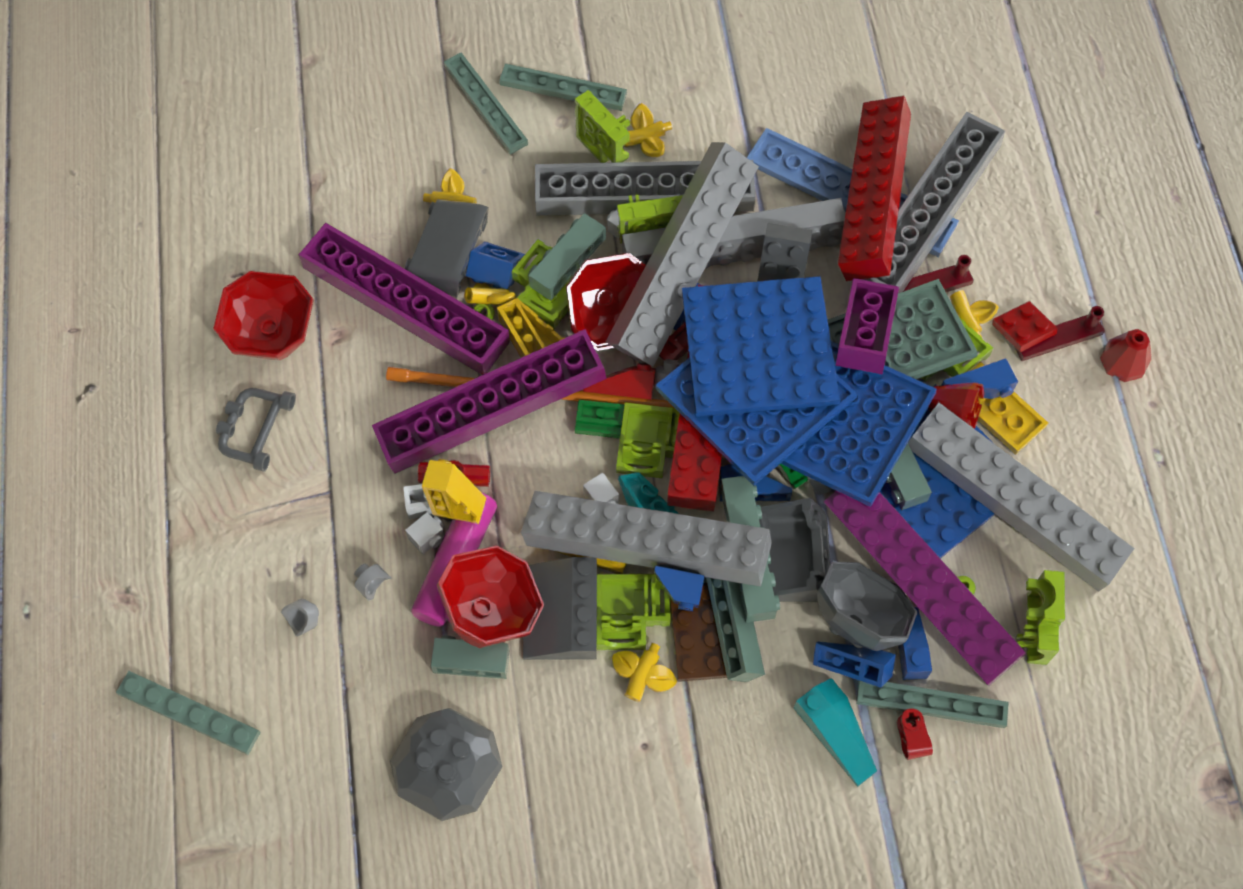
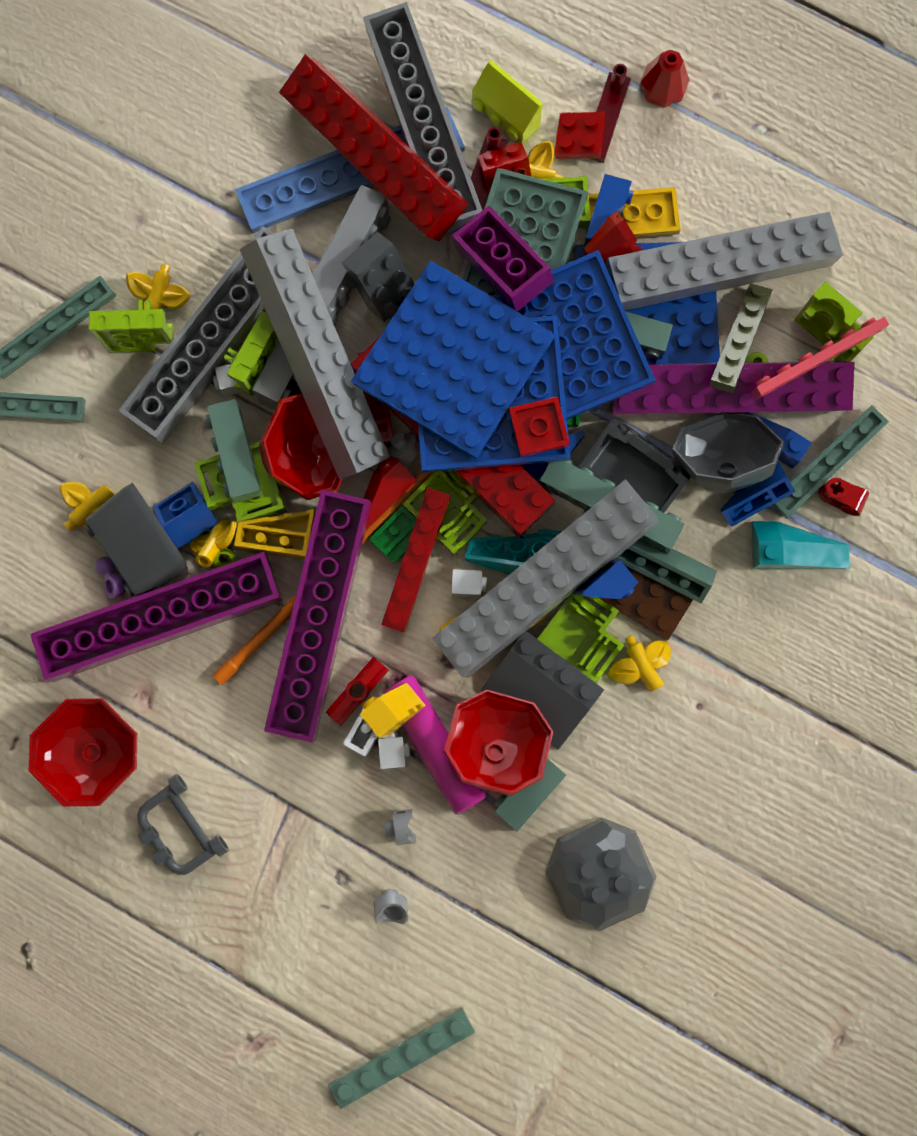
camera: 50 degrees left, 15 degrees up
none -> medium lavender plate [95,557,125,599]
none -> red plate [381,487,451,633]
none -> neon yellow slope [472,59,543,144]
none -> red bracket [477,142,531,190]
none -> red plate [509,397,570,458]
none -> olive plate [709,284,773,393]
none -> coral plate [751,316,890,400]

